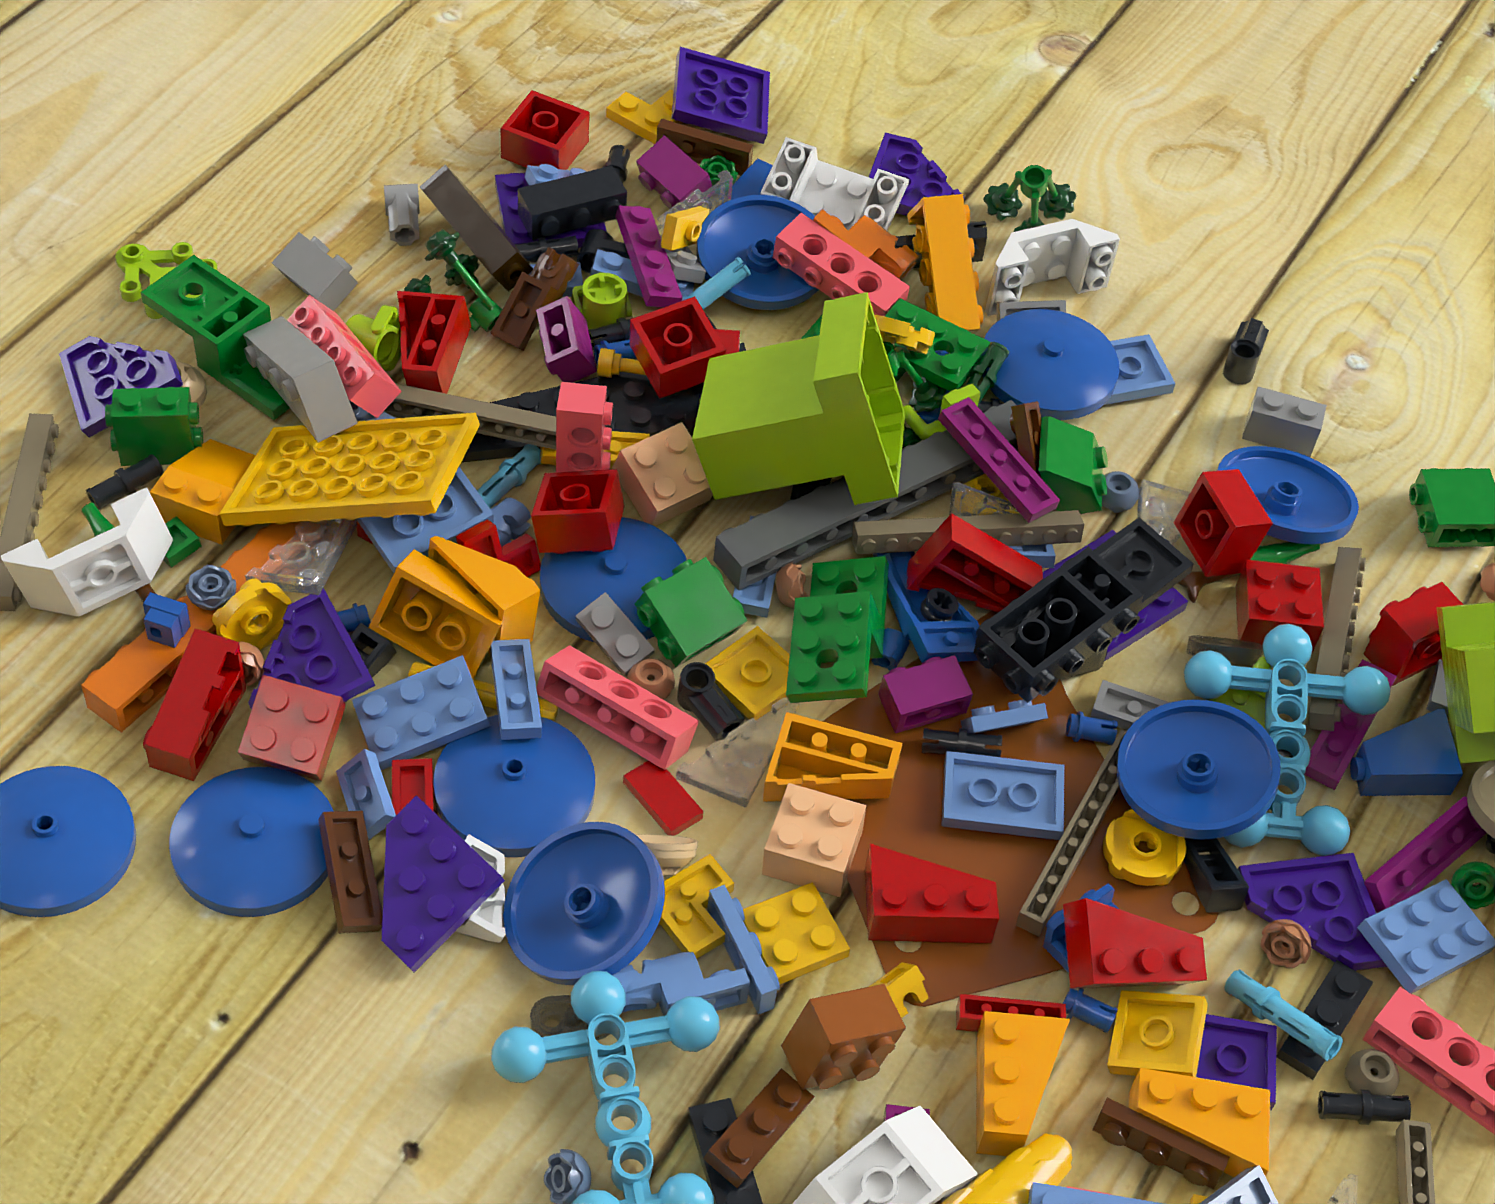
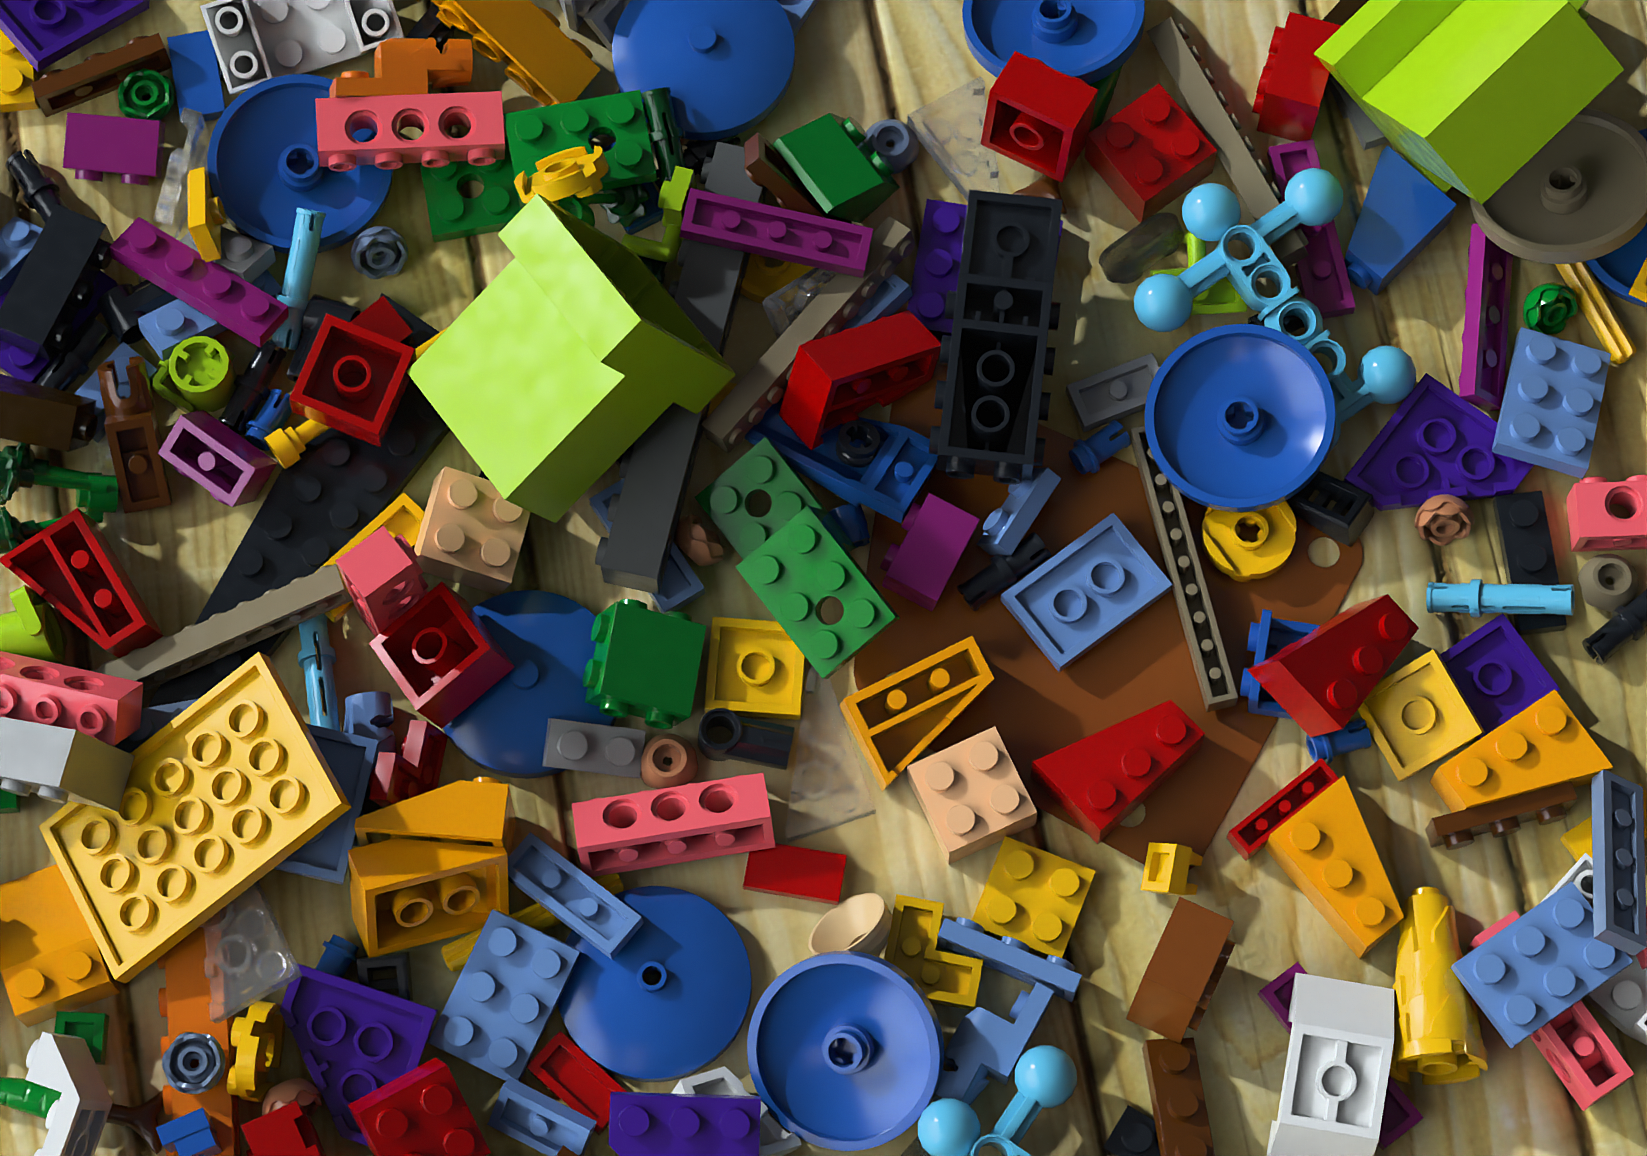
camera: 35 degrees left, 20 degrees up
none -> sand blue plate [351,226,408,279]

